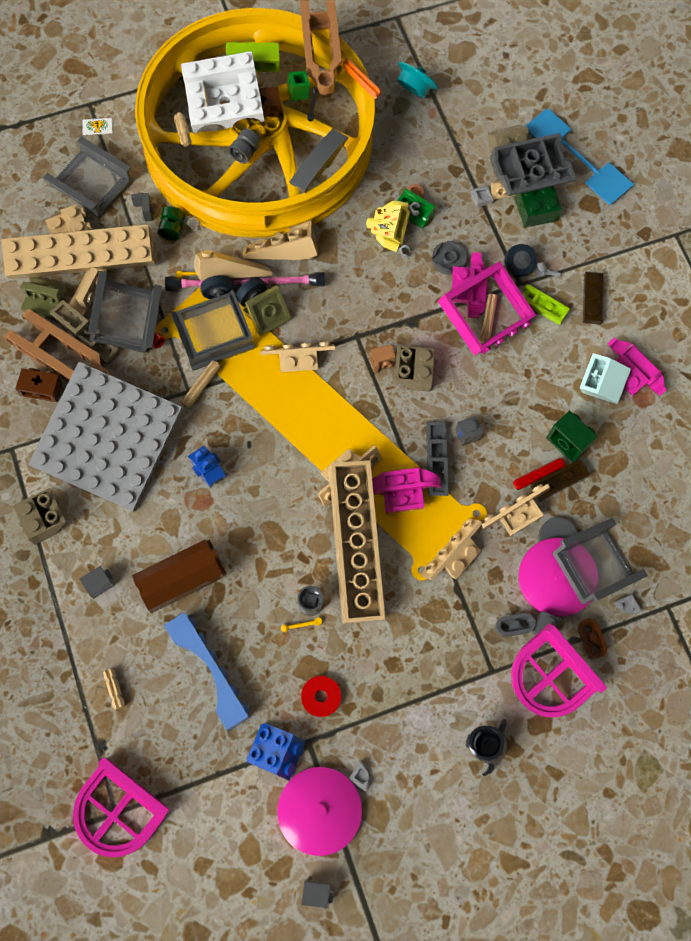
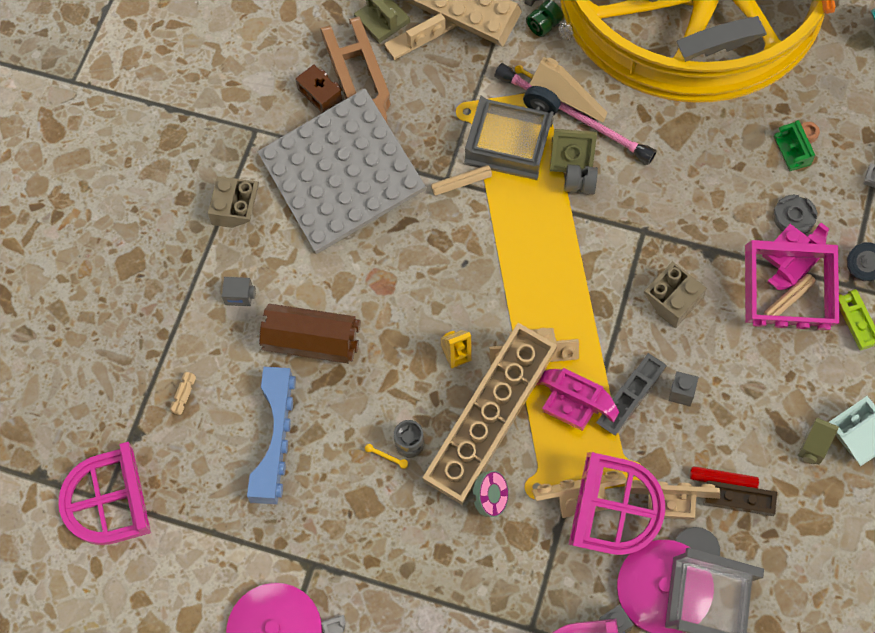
camera: 45 degrees right, 5 degrees down
dark tan slope [50,300,120,365] -> none
clear piece [88,271,162,353] -> none
red hinge [153,332,165,349] -> none
blue hinge [188,446,226,488] -> none
black wheel [236,277,267,307] -> none
tan wedge [242,220,318,260] -> none
blue bracket [246,723,306,781] -> none
tan bracket [260,341,335,372] -> none
red tile [301,676,341,718] -> none
light yellow torso [366,200,420,258] -> none
medium nougat brick [369,344,397,373] -> none
dark grey plate [495,613,536,637] -> none
dark green brick [546,410,598,463] -> none
none -> yellow slope [441,330,472,369]
none -> tile [473,471,509,517]
none -> dark grey wheel [564,164,598,195]
none -> dark pink window [568,452,665,555]
none -> olive slope [798,418,839,465]

